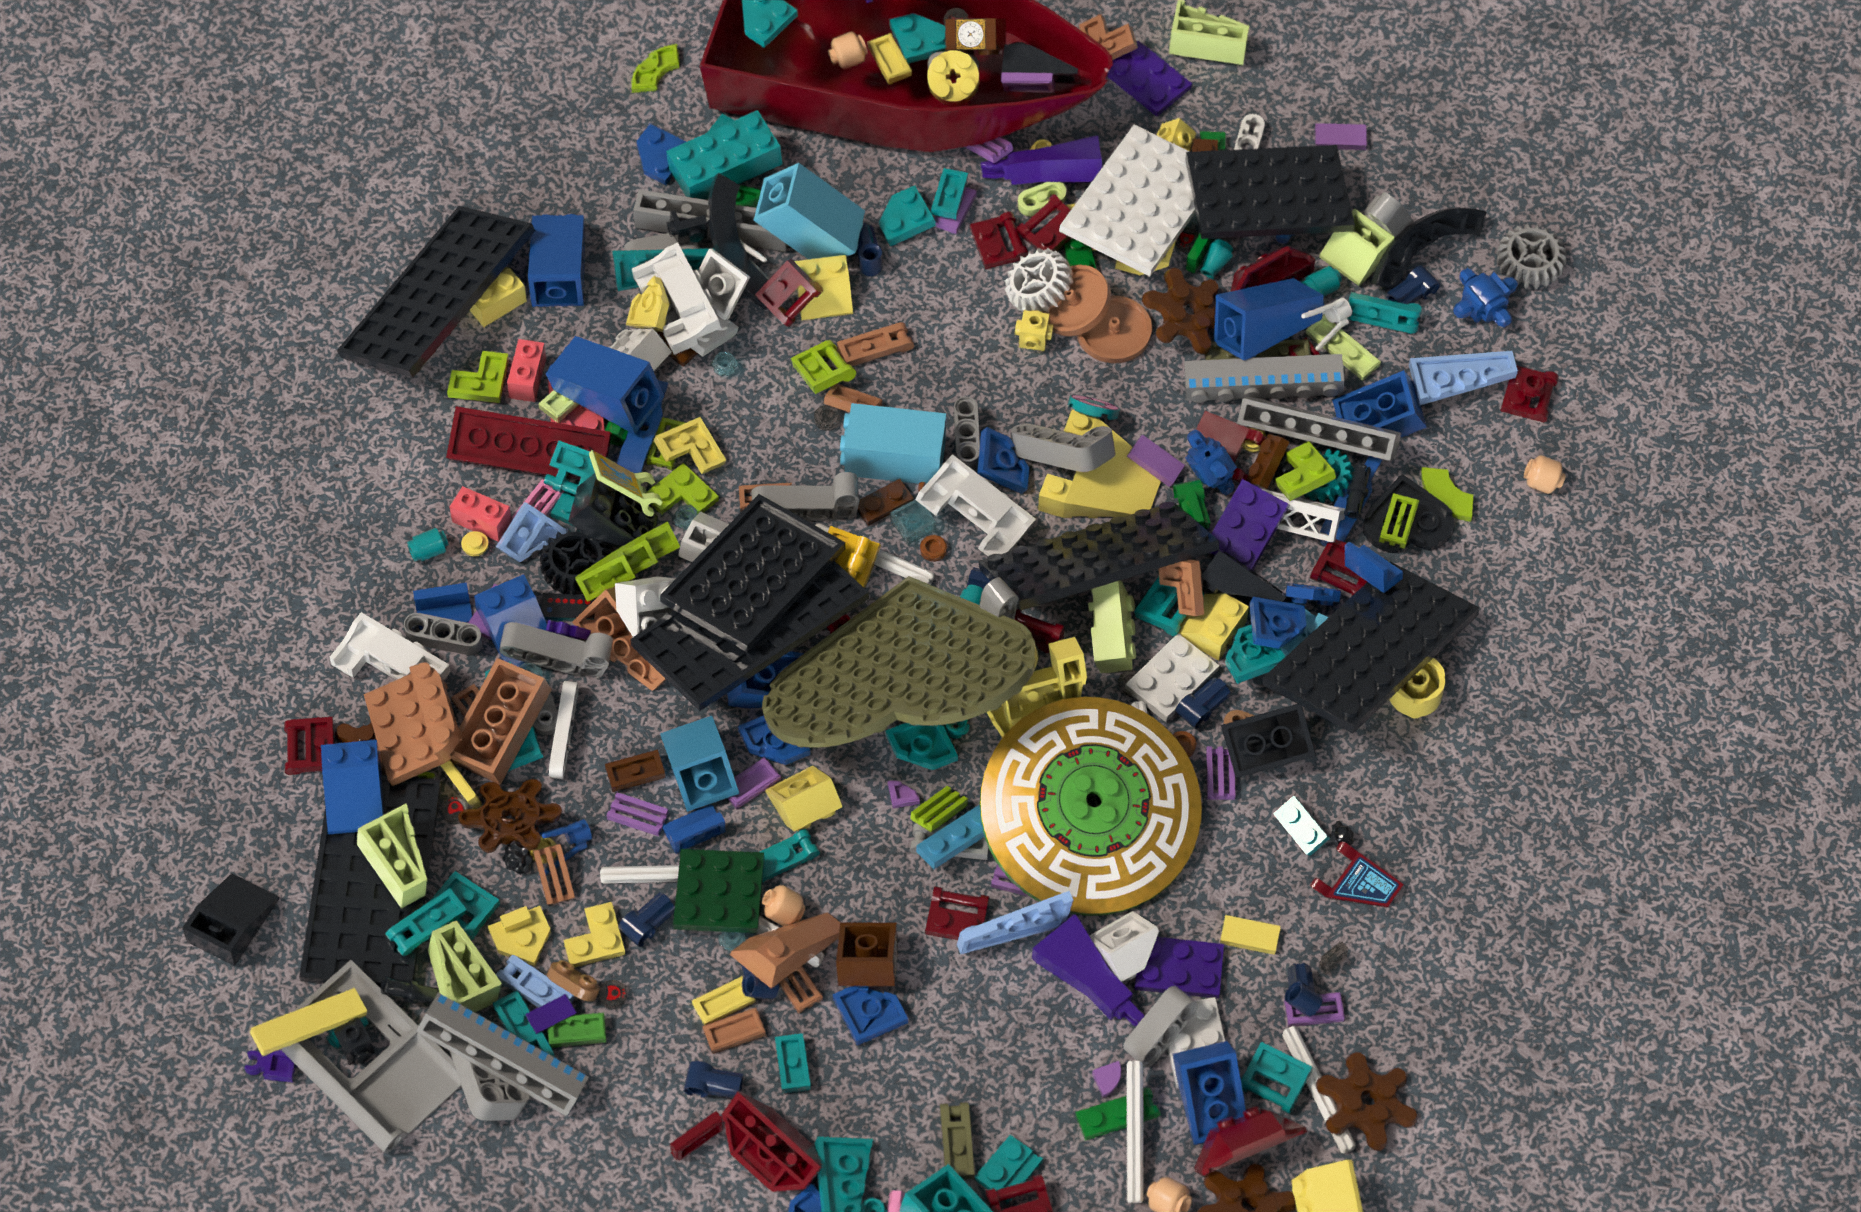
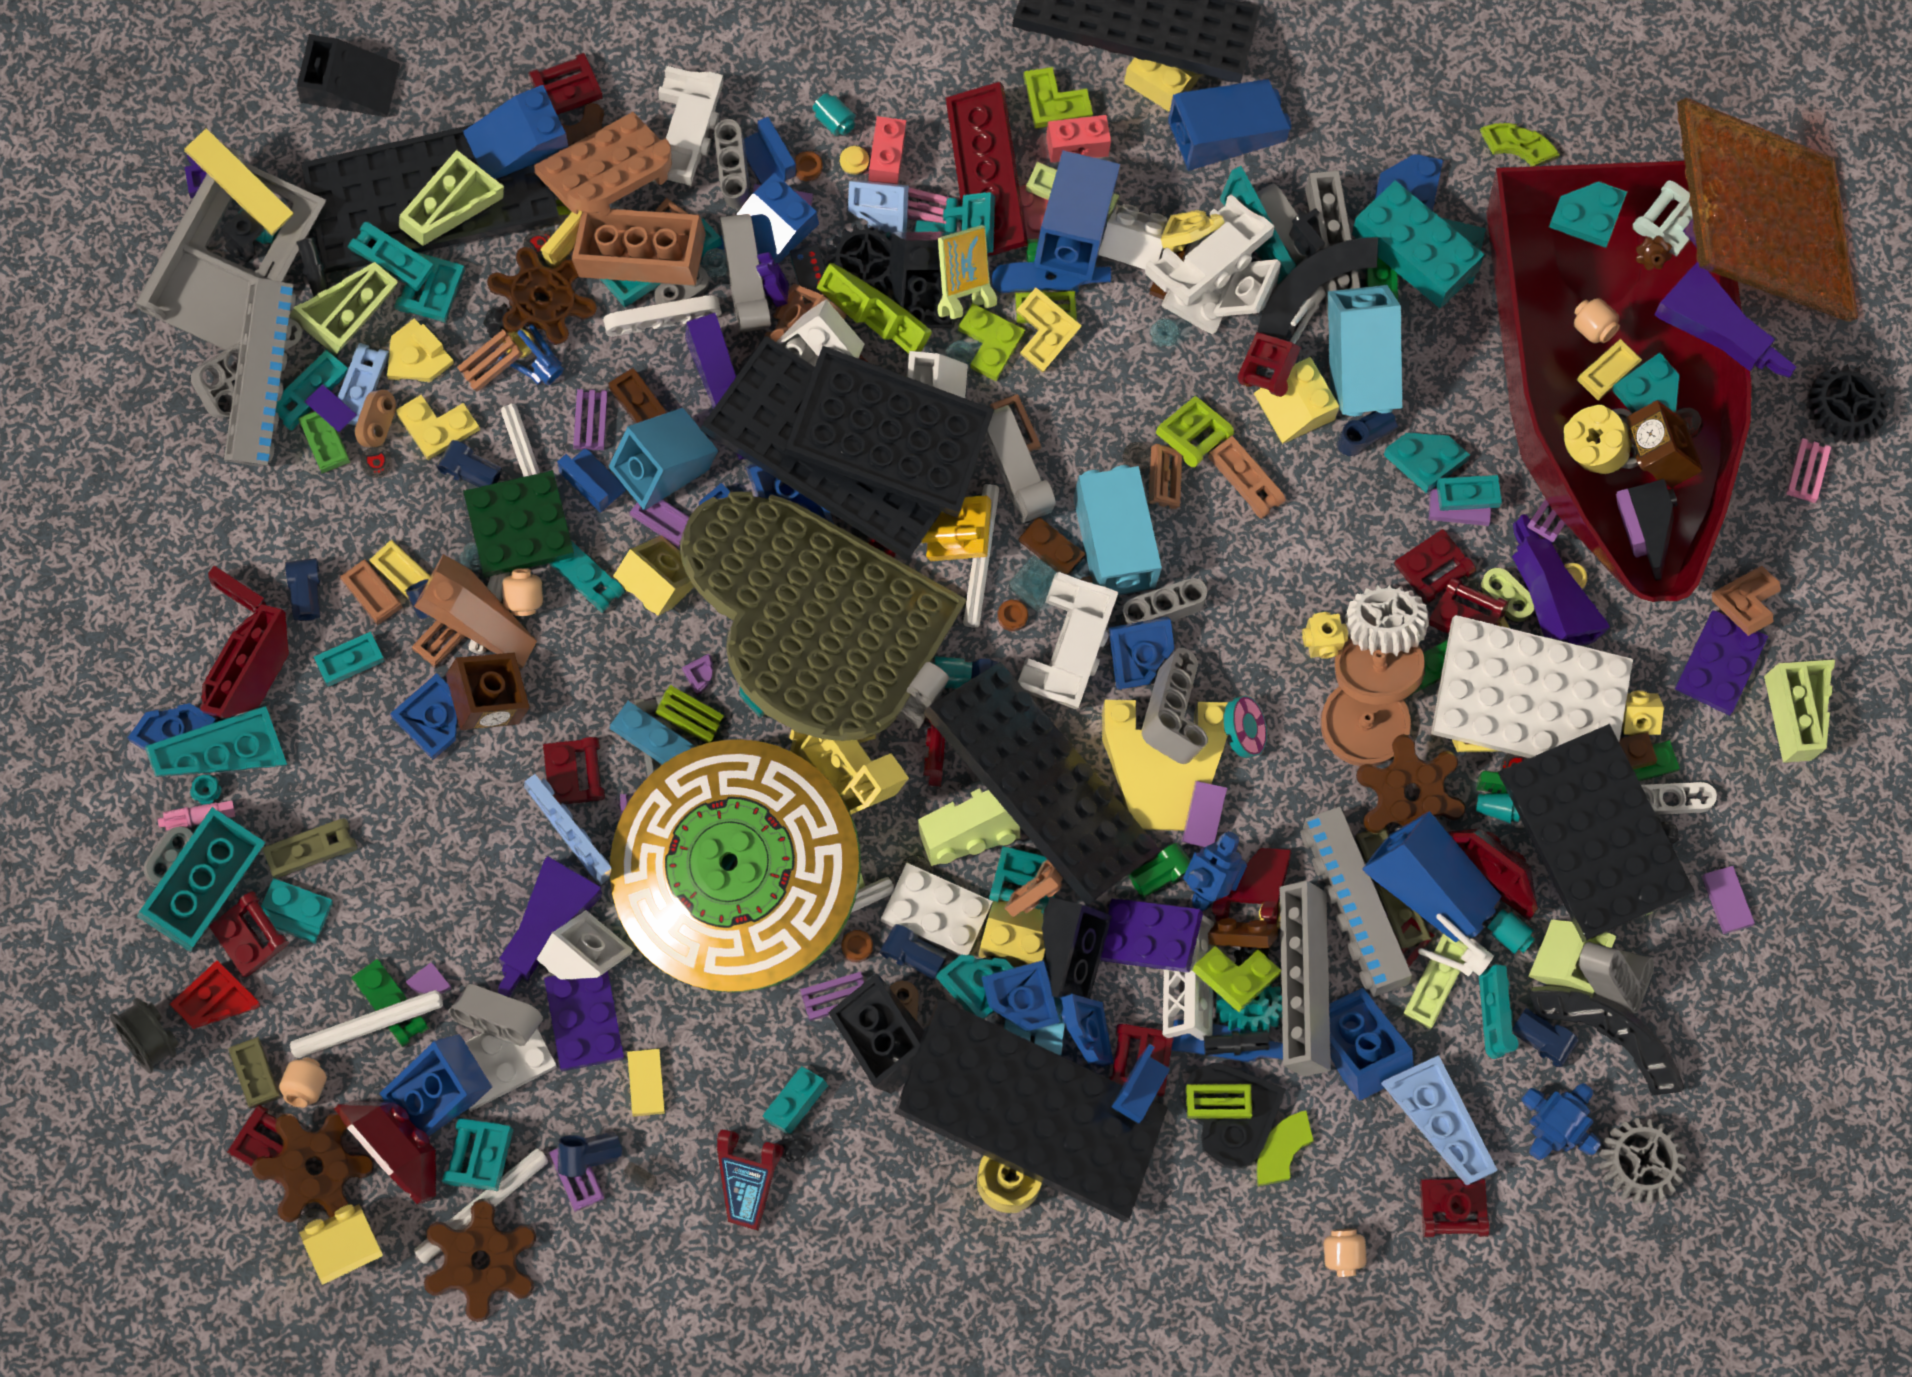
camera: 65 degrees right, 10 degrees up
none -> dark purple piece [685,313,745,461]
none -> dark orange tile [794,151,823,181]

